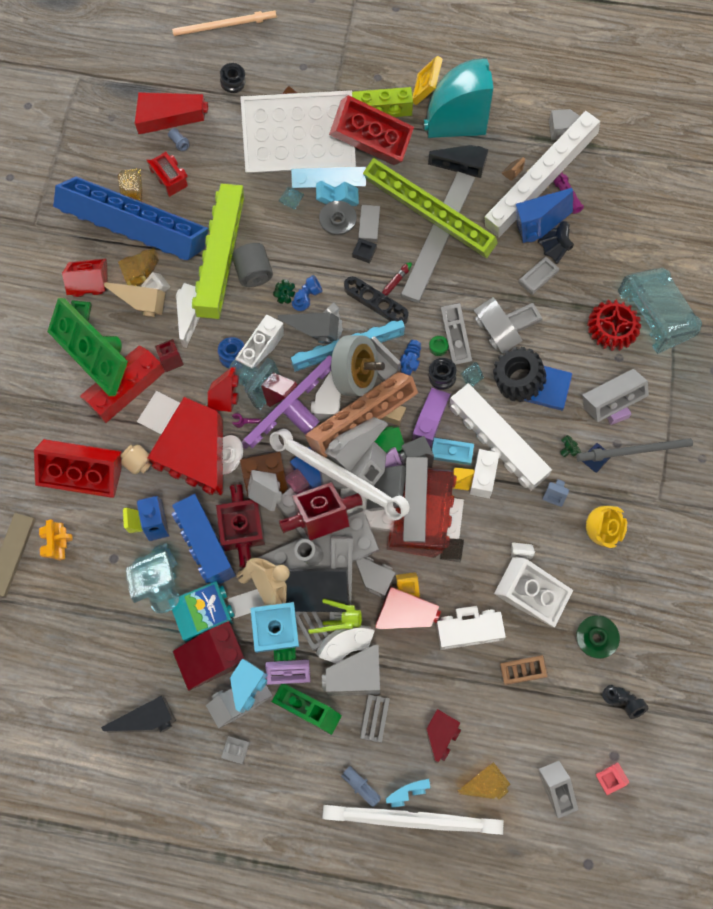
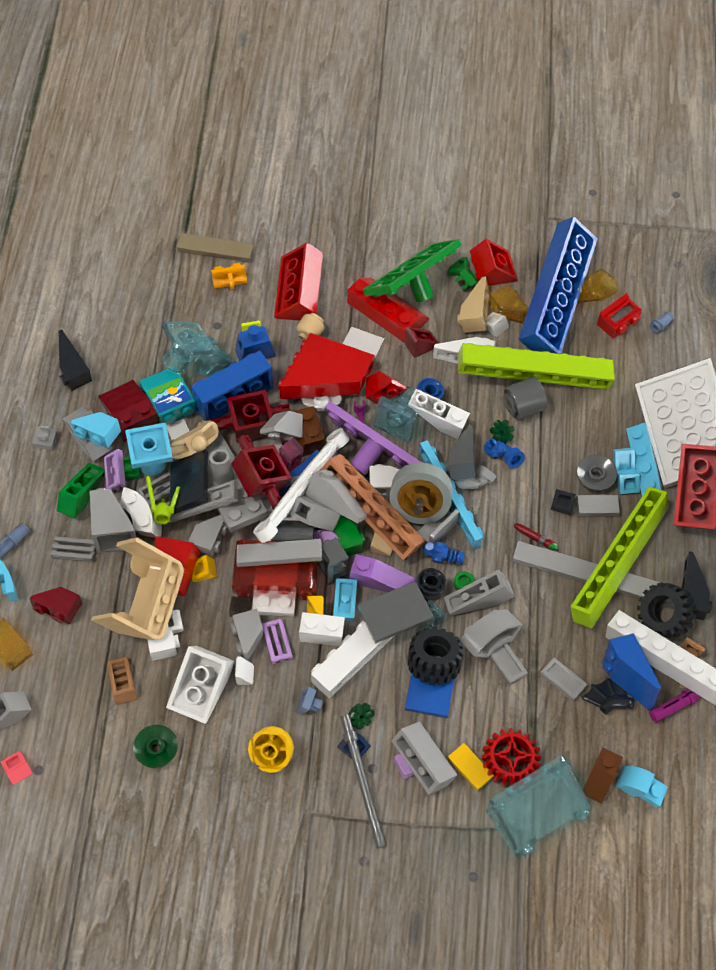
camera: 80 degrees right, 10 degrees down
red slope [135,92,208,134] -> none
slope [261,372,298,407] -> none
clear light blue slope [279,186,304,209] -> none
black beam [344,276,409,324] -> none
black arm [603,685,649,719] -> none
none -> tan windscreen [92,538,184,640]
none -> light grey slope [230,609,264,661]
none -> lavender tile [262,618,293,664]
none -> dark grey tile [357,581,434,644]
none -> yellow tile [447,743,494,791]
none -> green tile [455,266,479,290]
none -> reddish brown slope [581,748,623,804]
none -> medium azure brick [615,766,668,807]
none -> black tyre [637,582,697,638]

